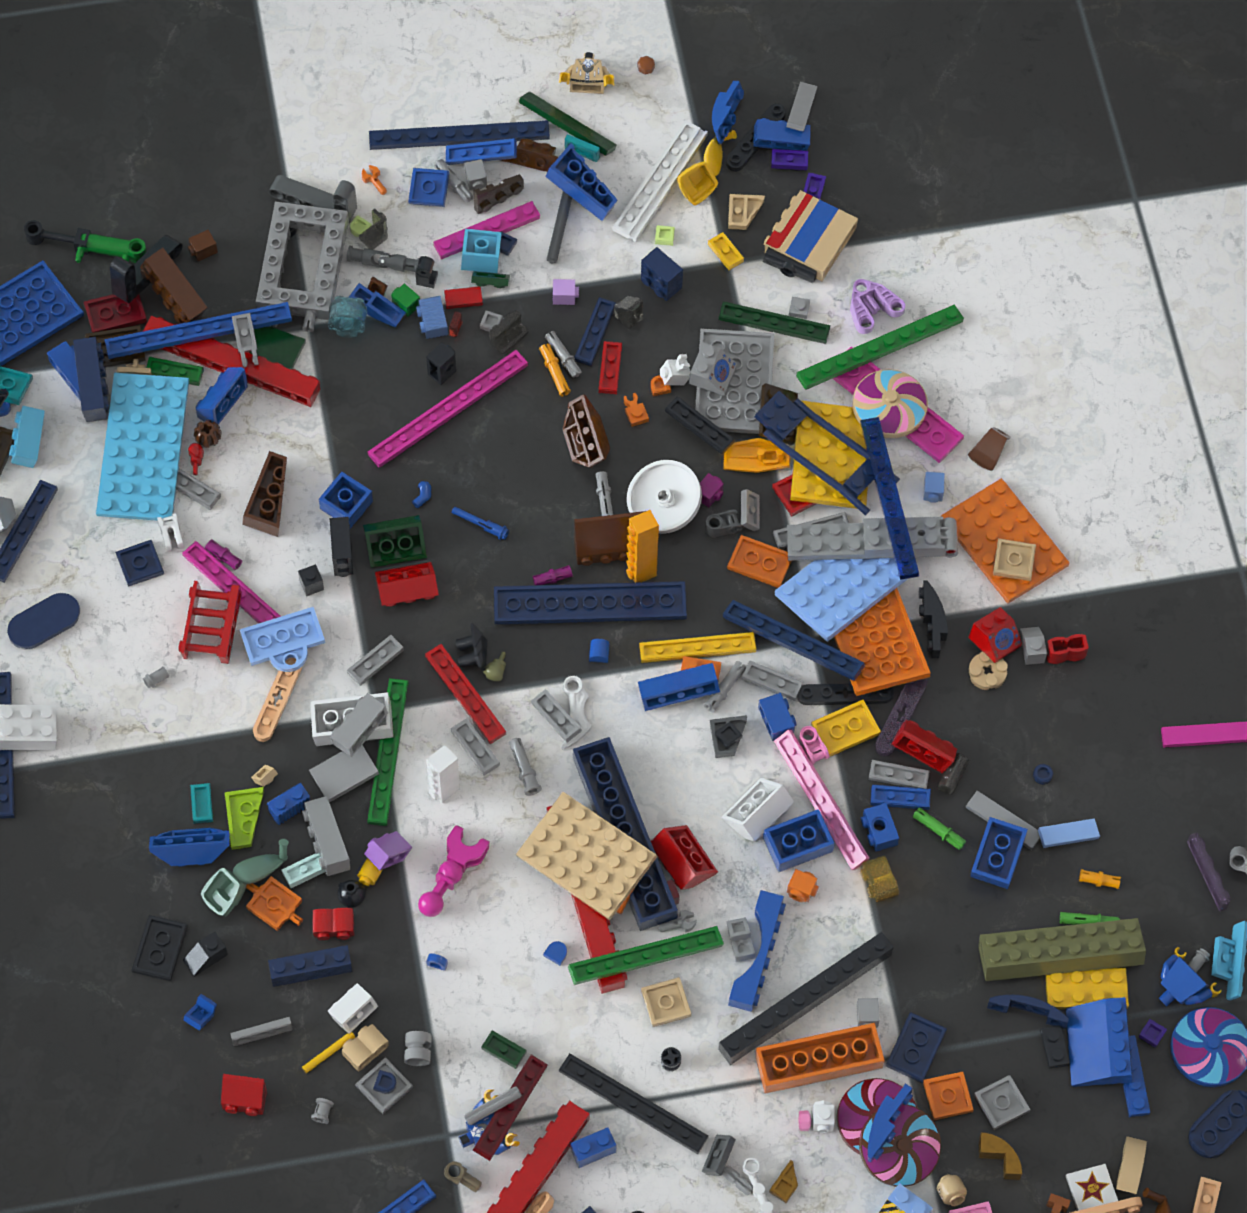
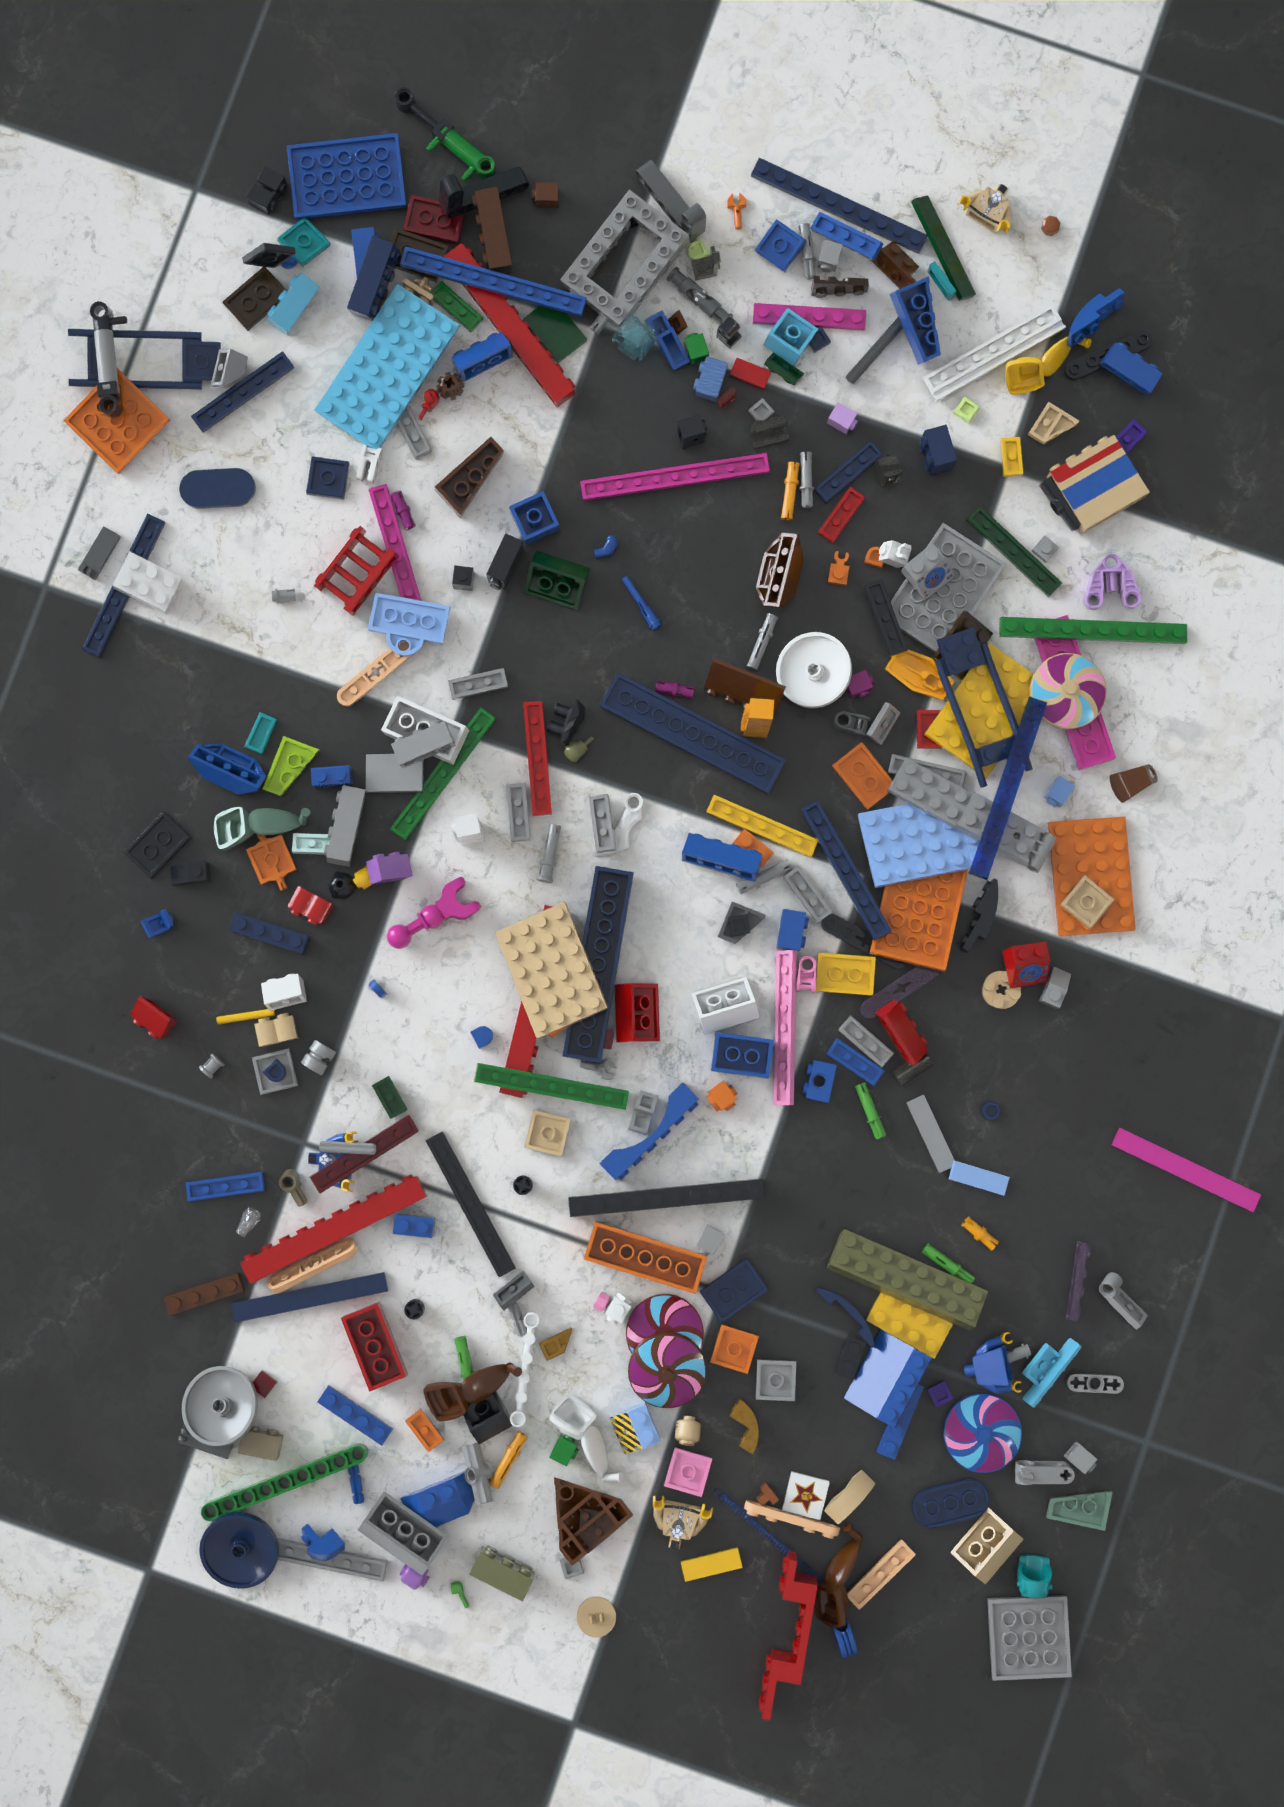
camera: 30 degrees right, 20 degrees up
light grey tile [230,1017,293,1046] -> none
light grey hinge [232,313,259,367] -> none
tan plate [251,765,278,787] -> none
red slope [375,562,439,606] -> none
blue brick [589,639,610,663] -> none
dark purple plate [771,149,808,170] -> none
light grey tile [786,82,817,132] -> none
clear yellow brick [860,855,899,903] -> none
blue slope [868,1083,913,1163] -> none
blue brick [970,817,1028,889] -> none
red brick [1046,634,1089,664] -> none

